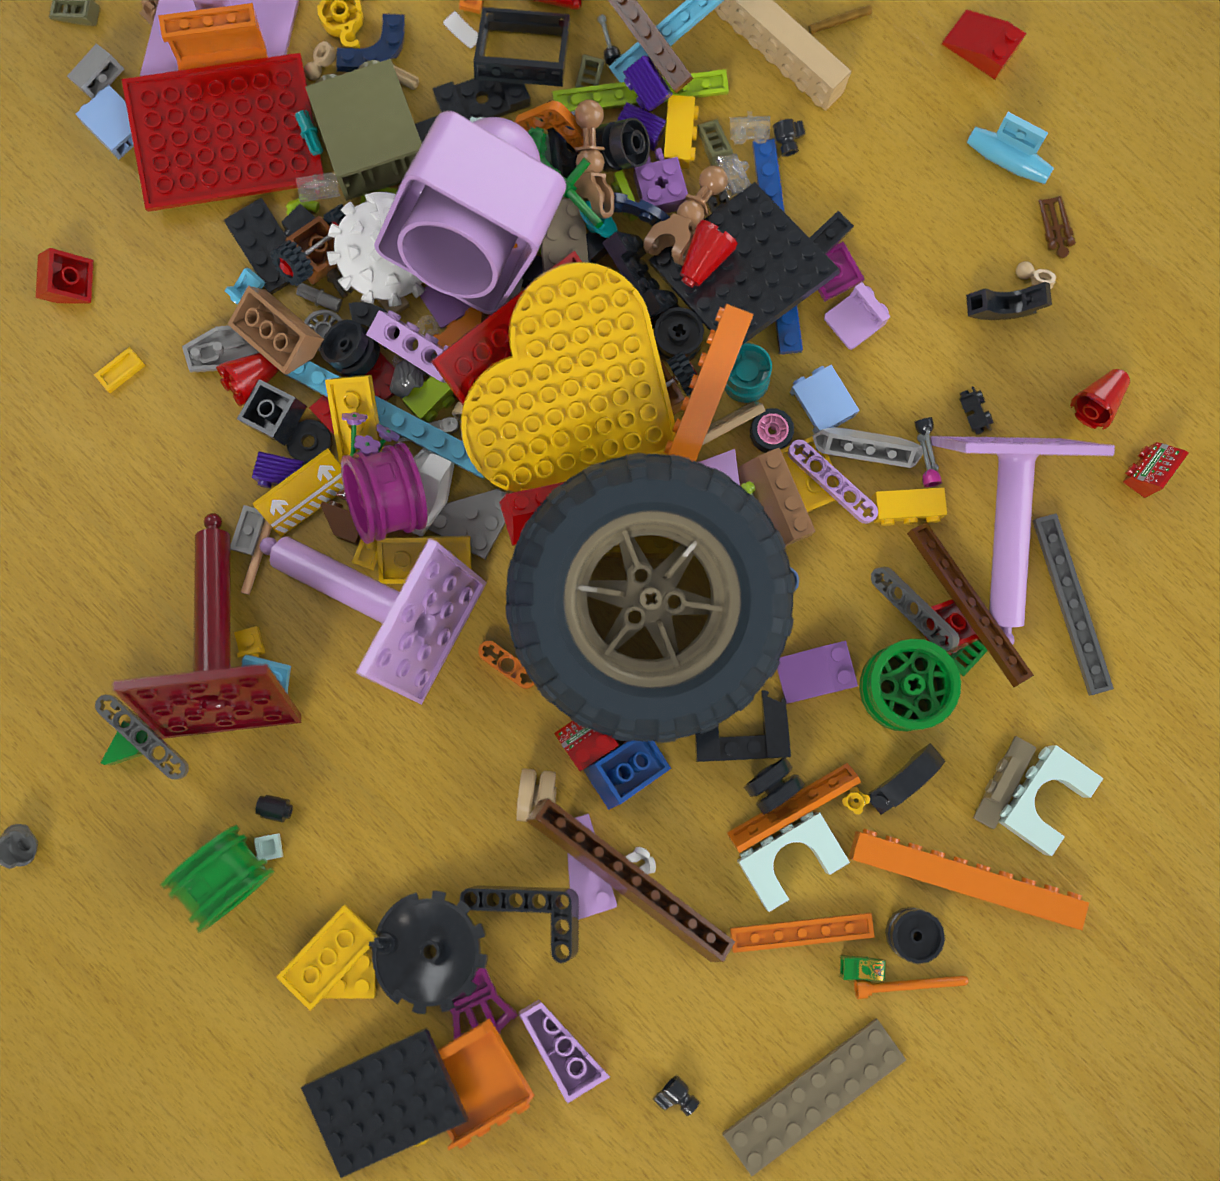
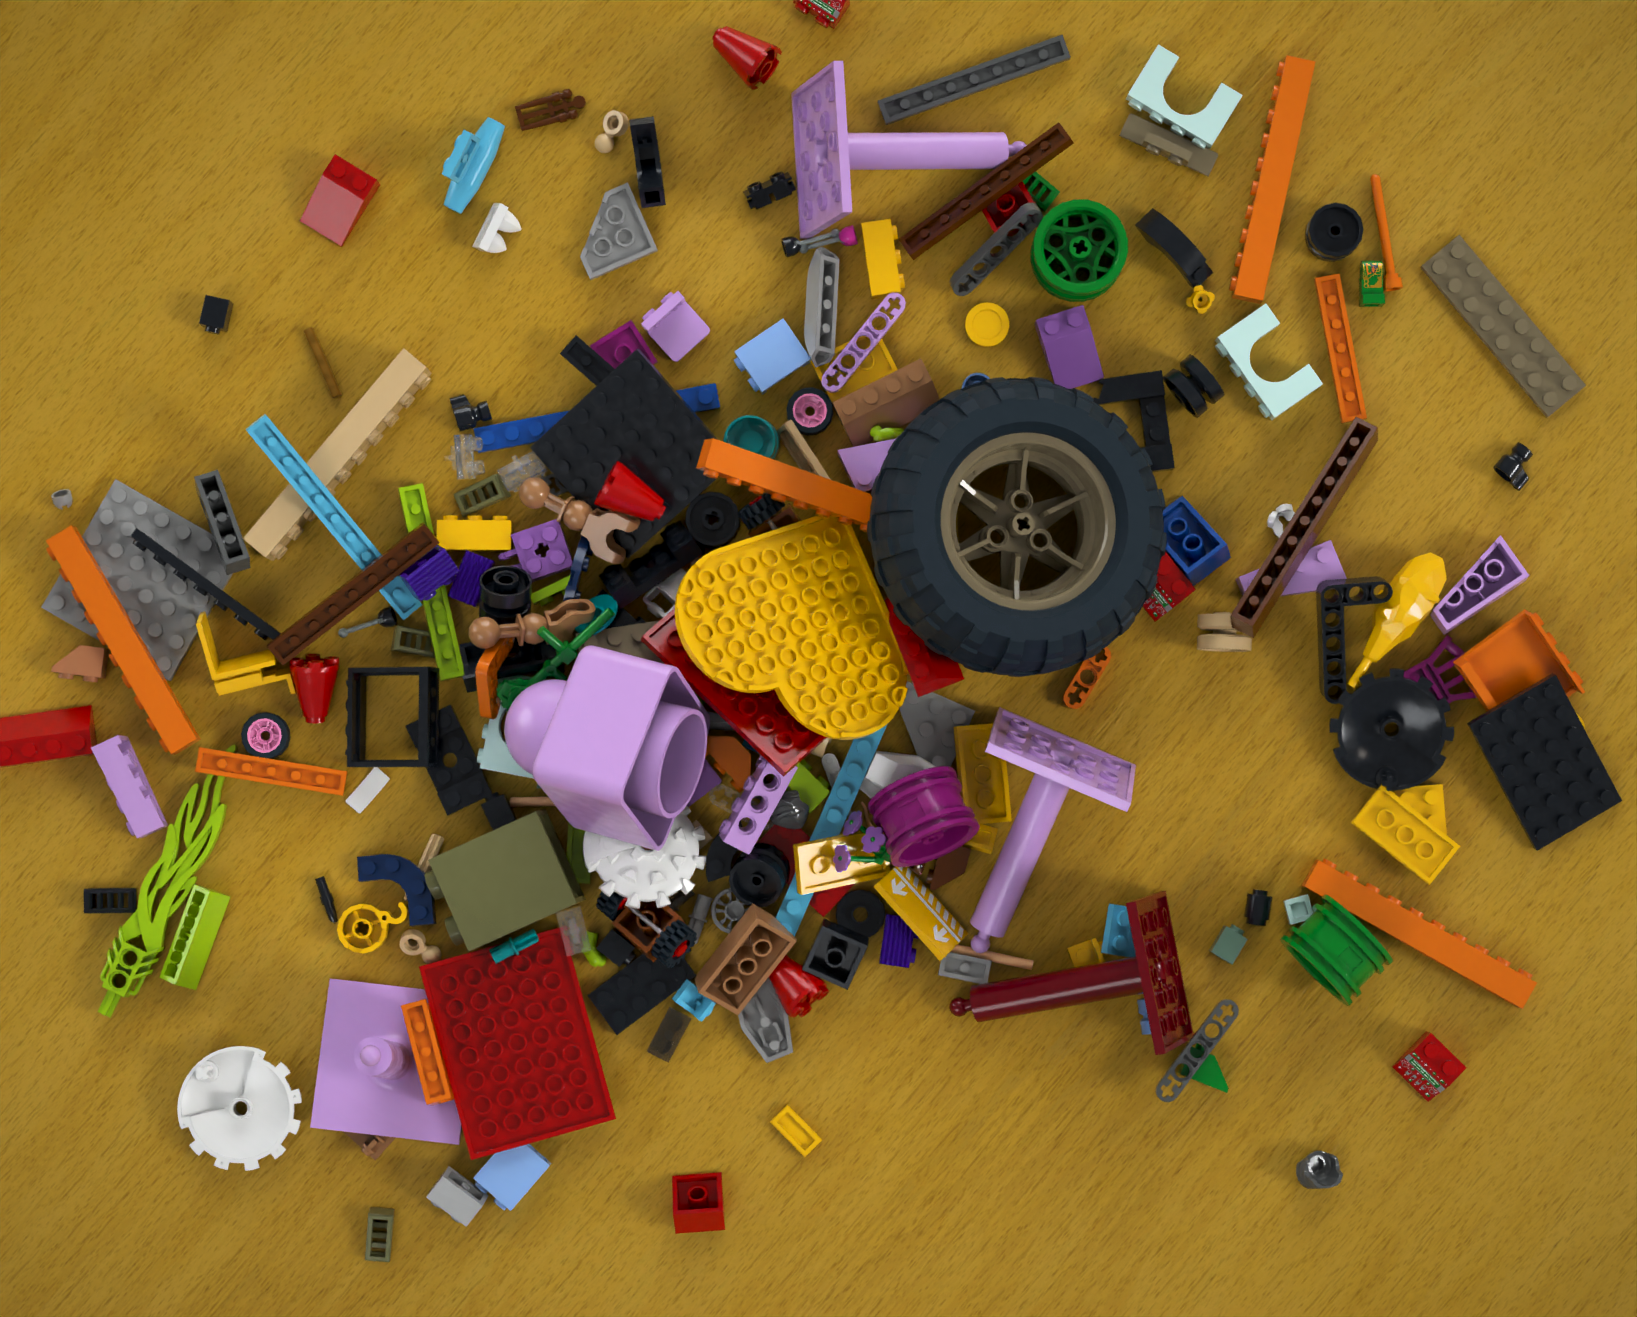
camera: 85 degrees left, 5 degrees up
orange plate [727,763,861,853] -> none
none -> white tile [472,203,522,253]
none -> light grey plate [580,182,658,281]
none -> clear smoke plate [647,1007,692,1063]
none -> yellow piece [965,302,1009,347]
none -> sand green brick [1209,924,1248,965]
none -> orange brick [1301,858,1537,1009]
none -> yellow piece [1347,552,1447,689]
none -> red slope [1392,1031,1467,1102]

